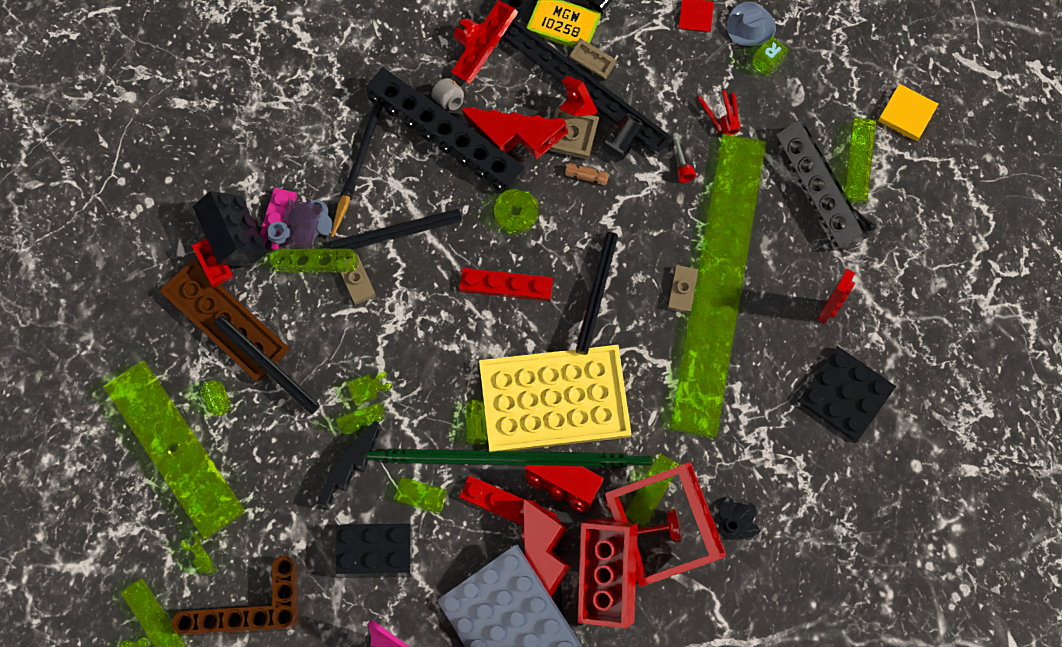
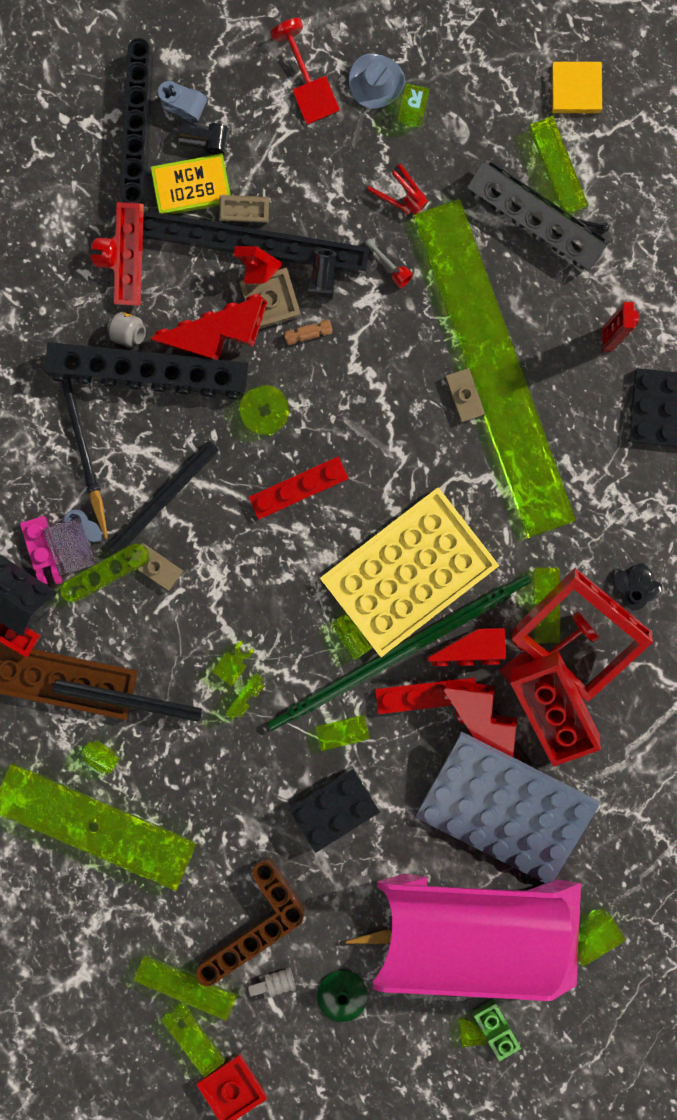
camera: 30 degrees left, 15 degrees up
clear neon green plate [181,533,218,576] -> none
sand blue plate [268,222,290,244] -> none
black slope [317,421,381,510] -> none
black axle [576,232,618,355] -> none

